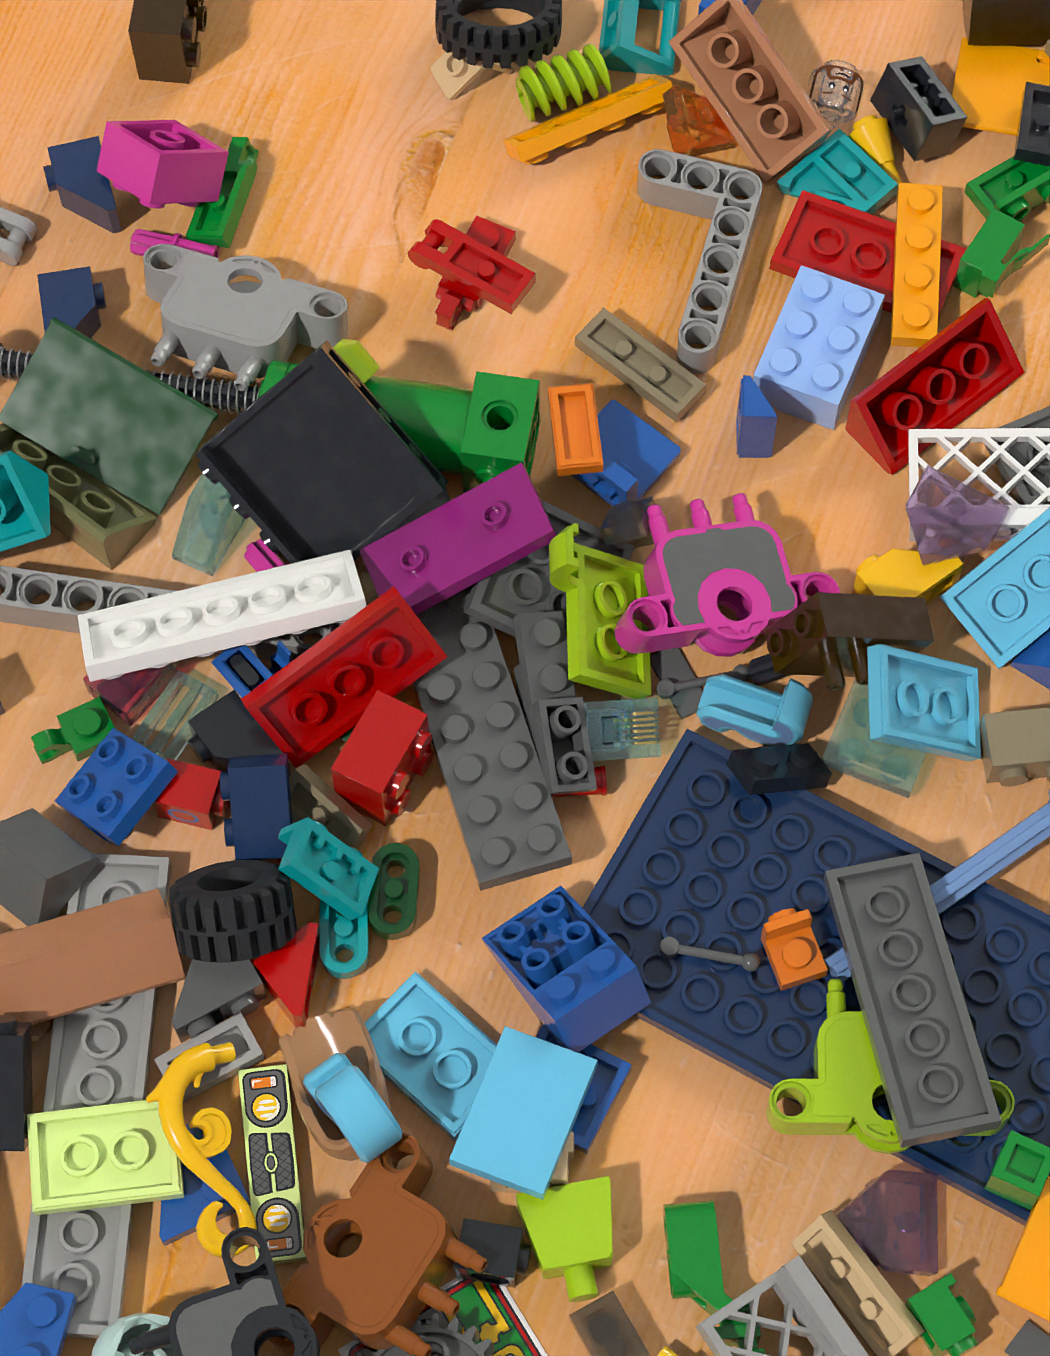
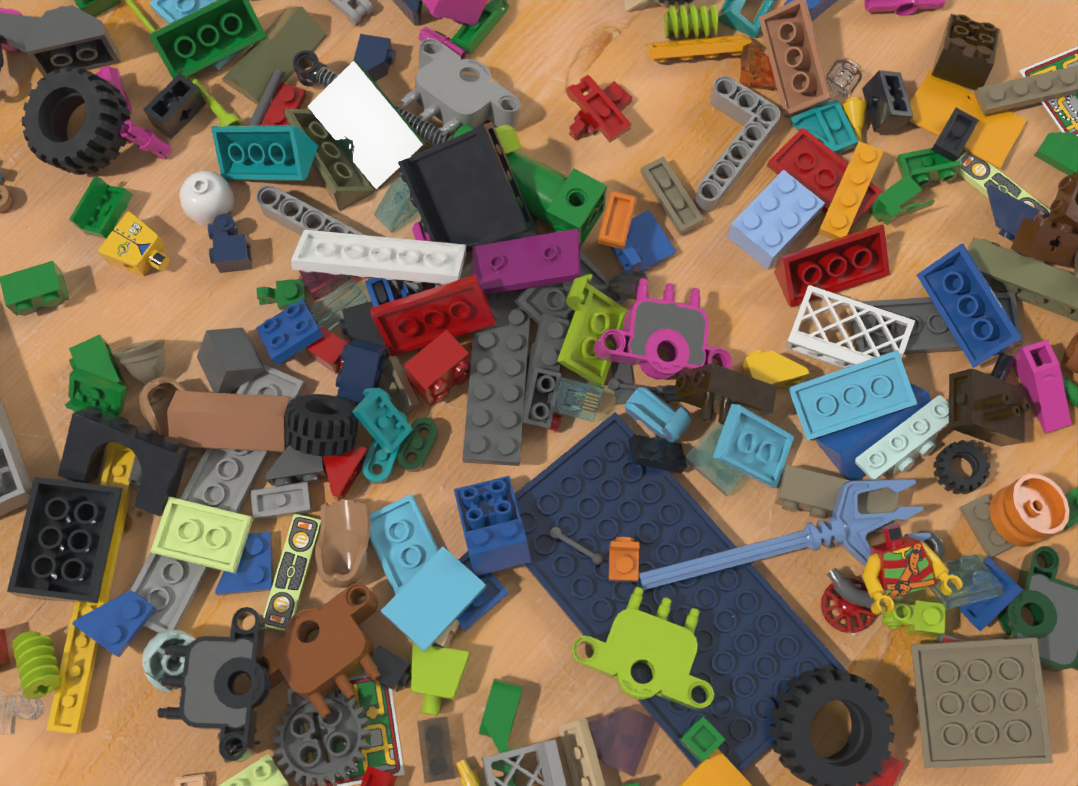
camera: 20 degrees right, 5 degrees up
yellow plant [146,1042,257,1258] -> none
medium azure animal [303,1052,403,1163] -> none
blue slope [736,375,777,458] -> none
dark grey plate [823,853,1002,1148] -> none
clear purple slope [905,465,1010,566] -> none

